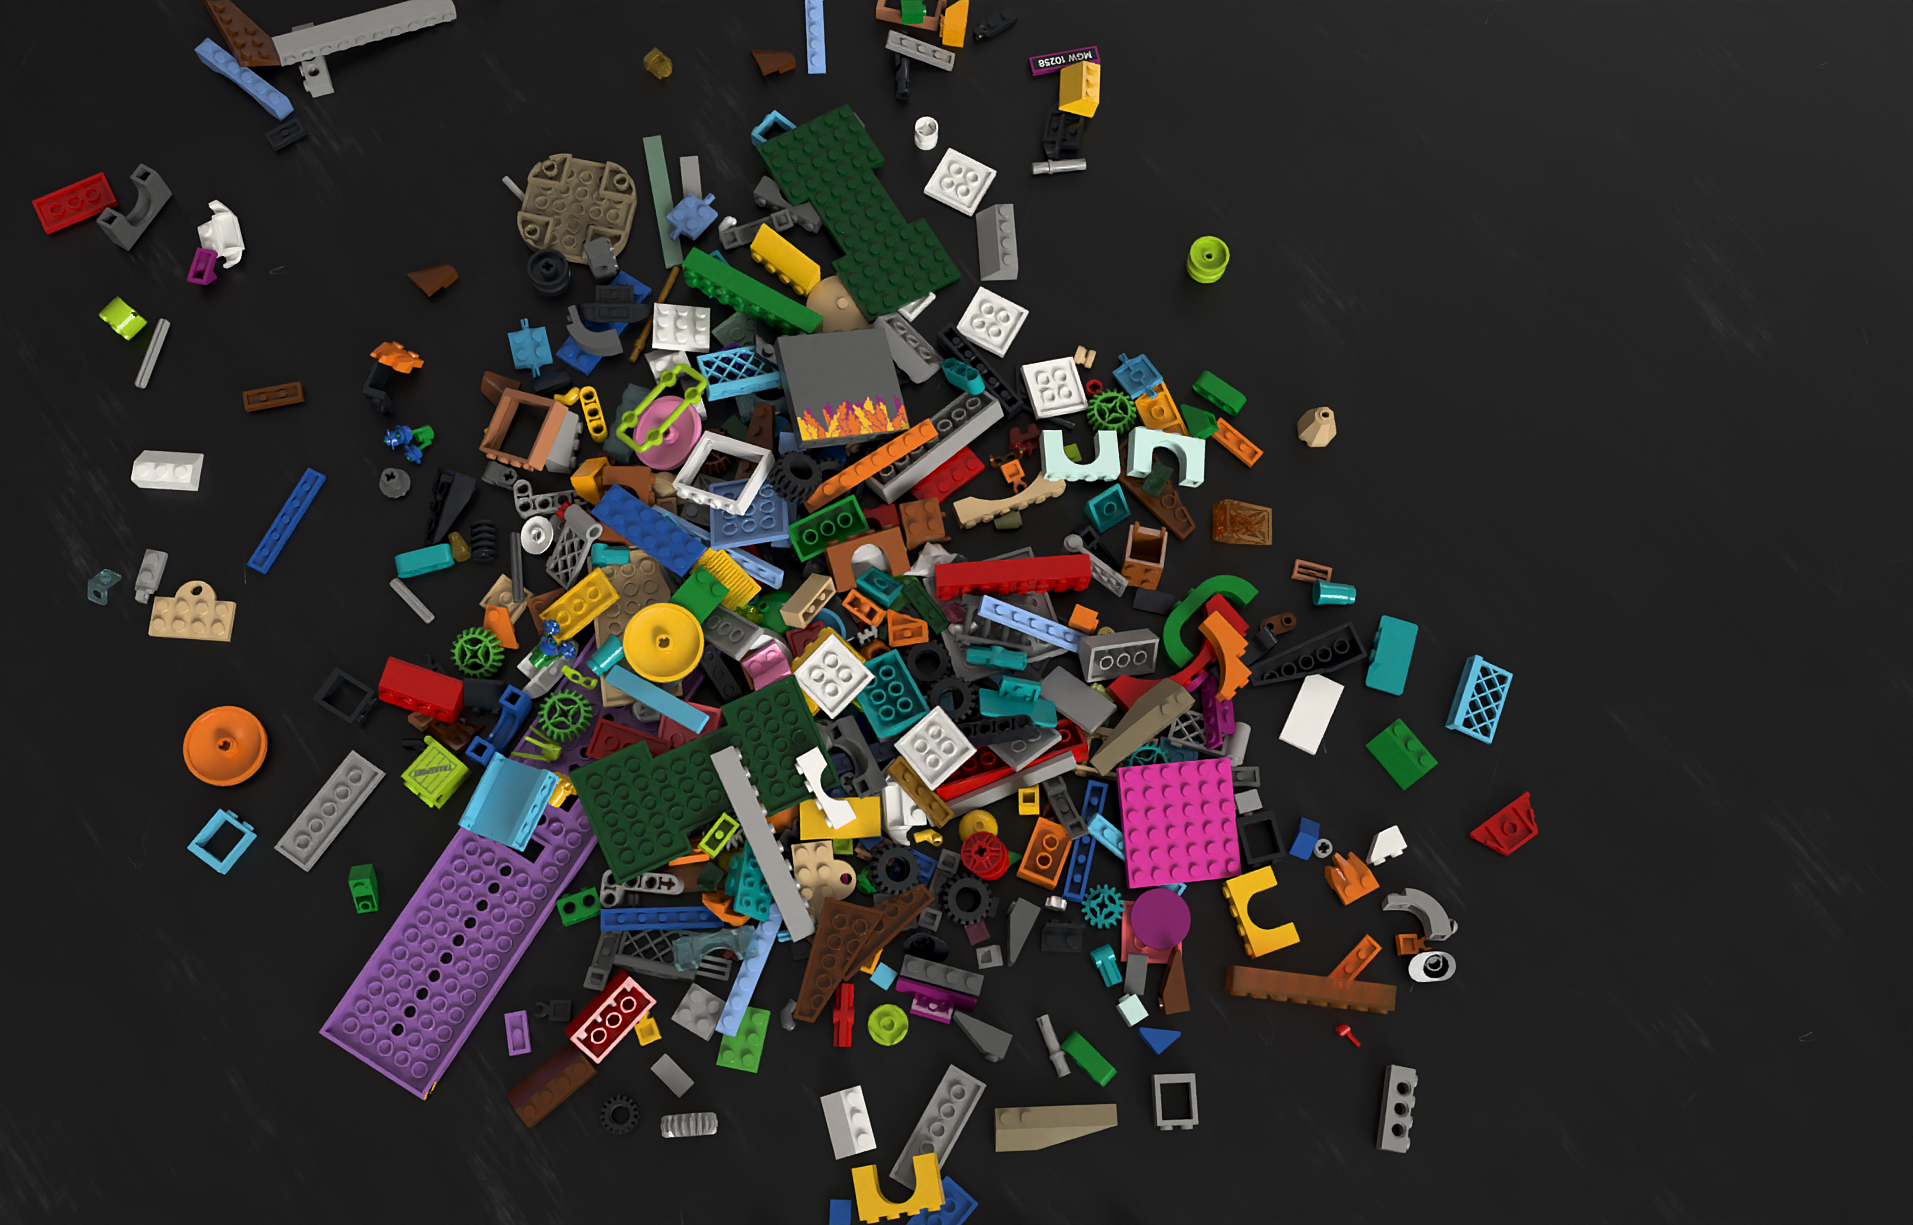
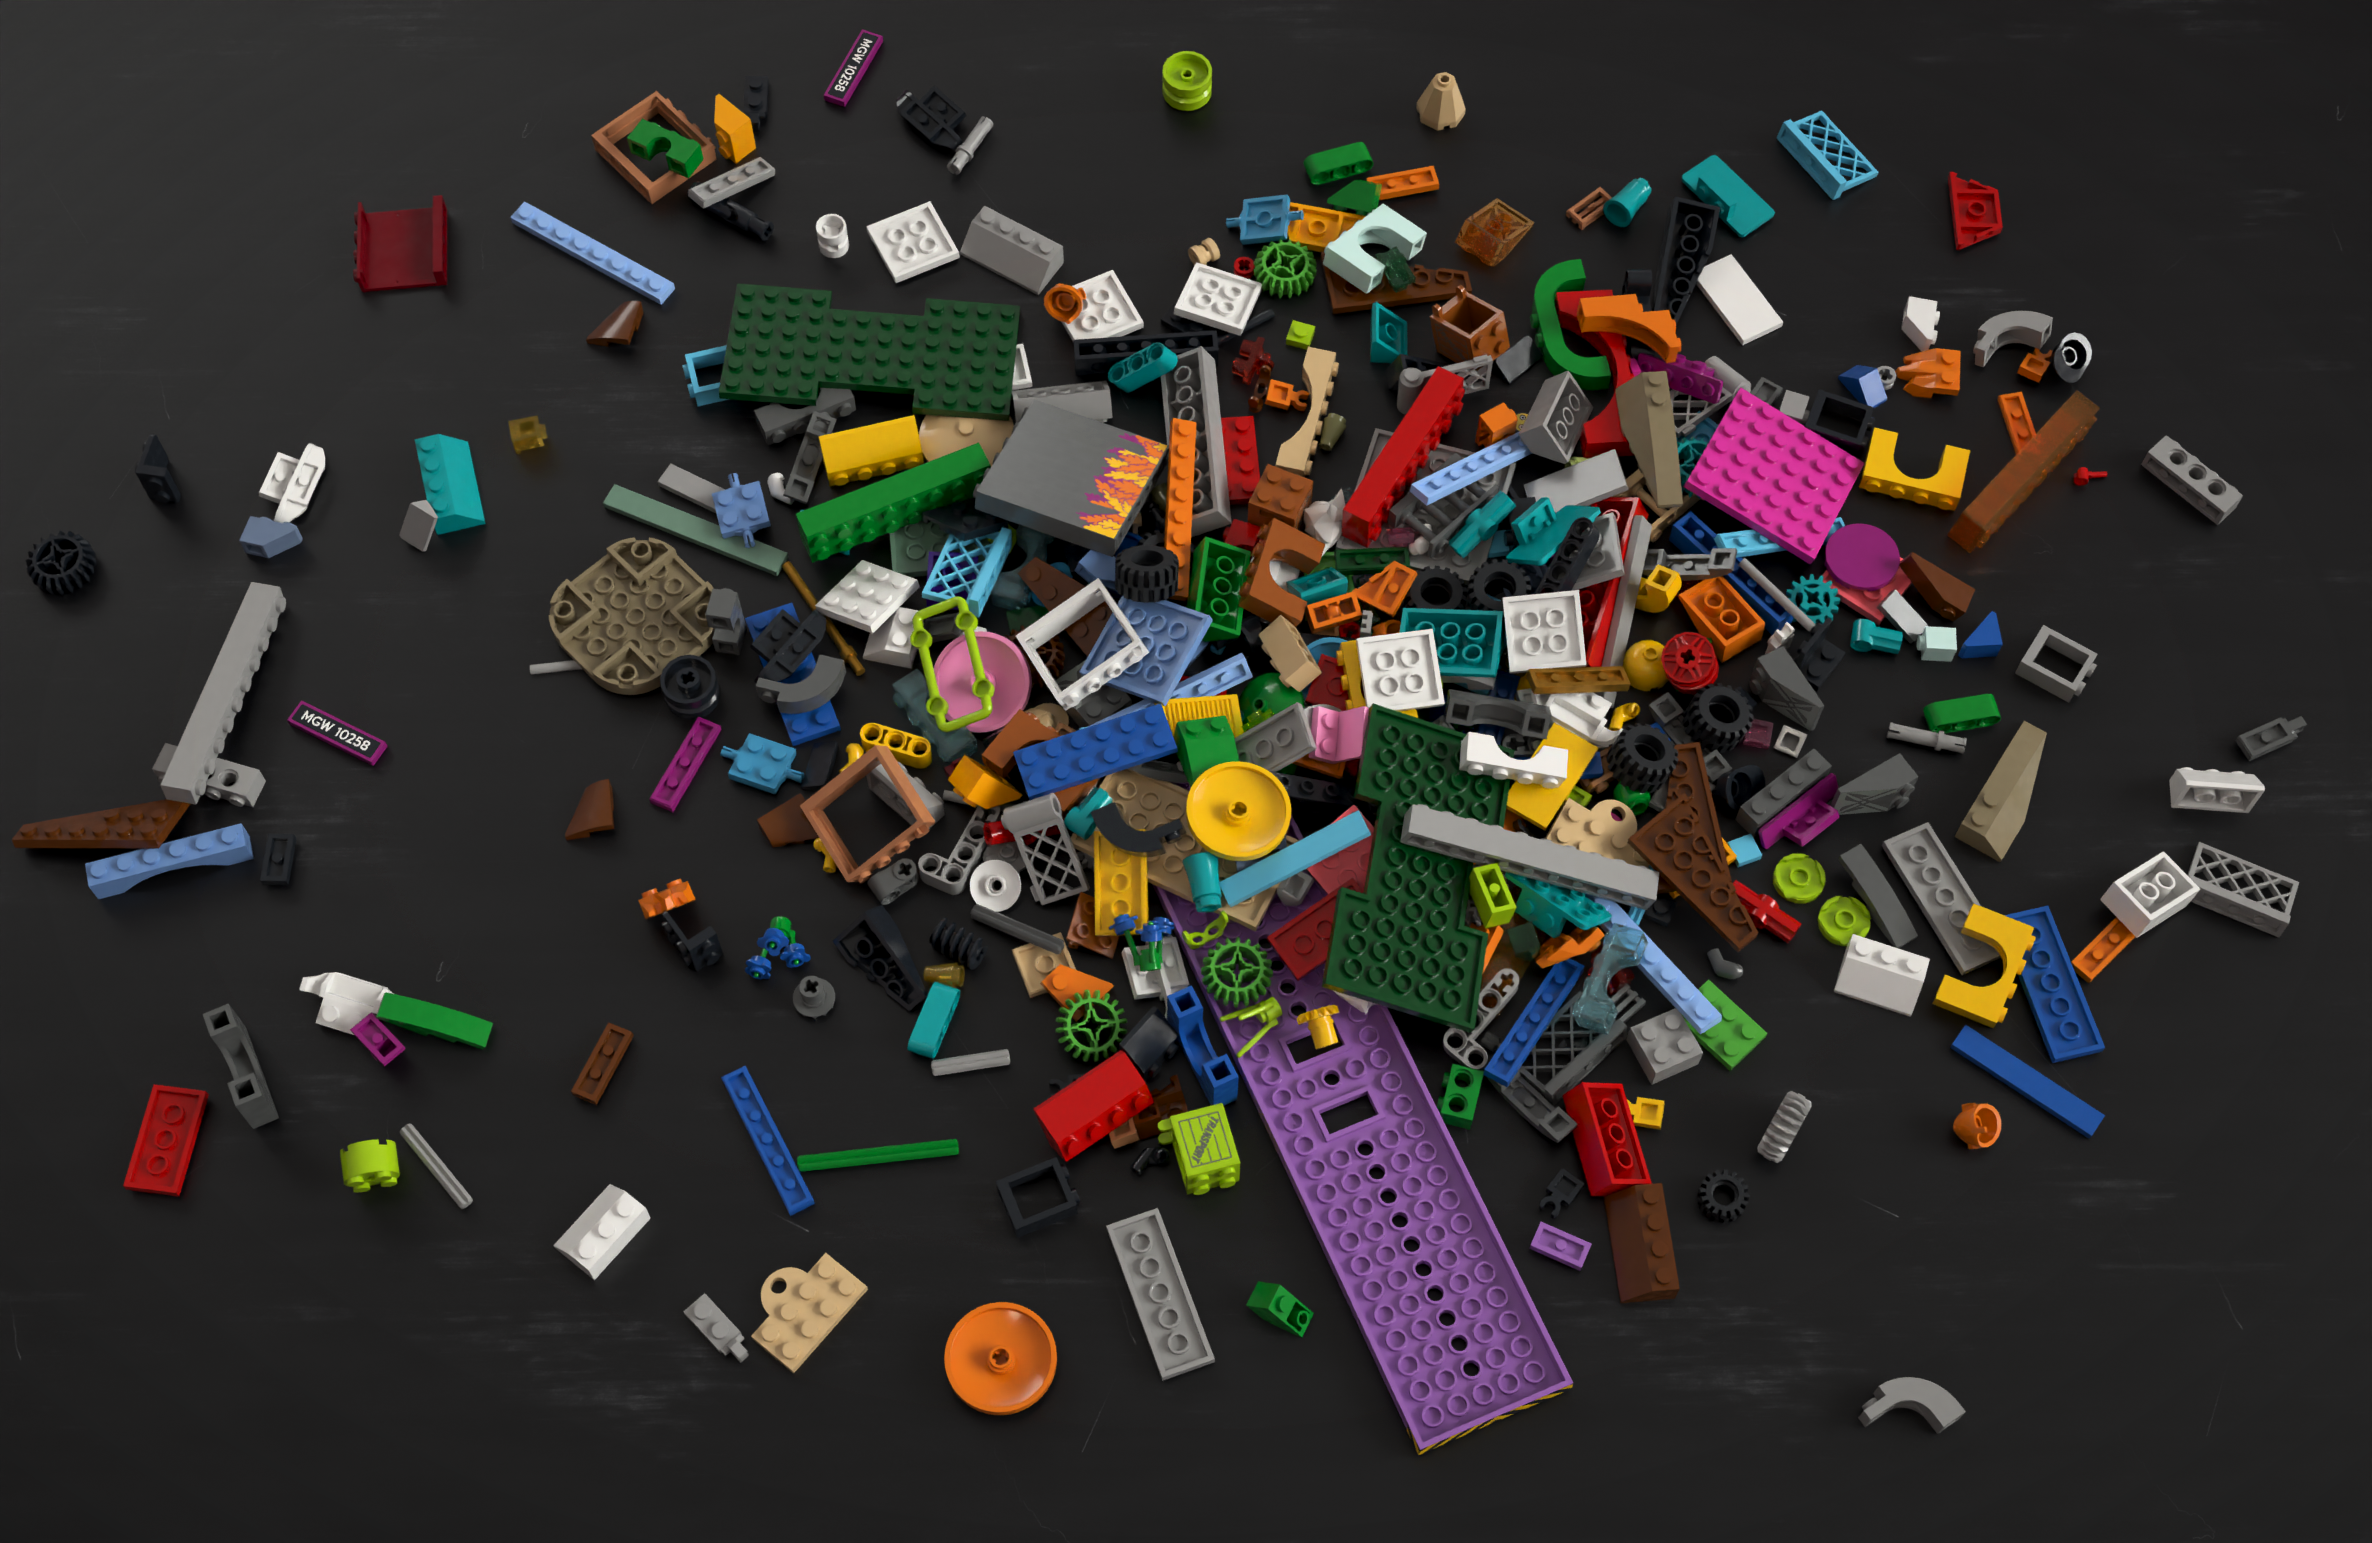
camera: 45 degrees left, 10 degrees down
clear light blue bracket [88,569,122,606] -> none
medium azure window [187,809,257,875] -> none
medium azure panel [458,751,560,852] -> none
light grey tile [651,1053,694,1098] -> none
light aqua arch [1039,430,1120,482] -> none
yellow slope [1059,61,1100,118] -> none
reddish brown plate [1259,612,1296,636] -> none
green slope [1365,718,1438,791] -> none
none -> tile [287,700,387,766]
none -> green slope [376,992,493,1049]
none -> light grey slope [399,500,438,552]
none -> teal slope [415,434,486,535]
none -> magenta tile [649,717,722,812]
none -> green axle [797,1139,959,1172]
none -> orange helmet [1044,283,1086,324]
none -> black arch [1091,802,1187,857]
none -> light grey bar [1738,558,1816,632]
none -> lime tile [1817,896,1871,946]
none -> dark grey slope [1838,844,1918,949]

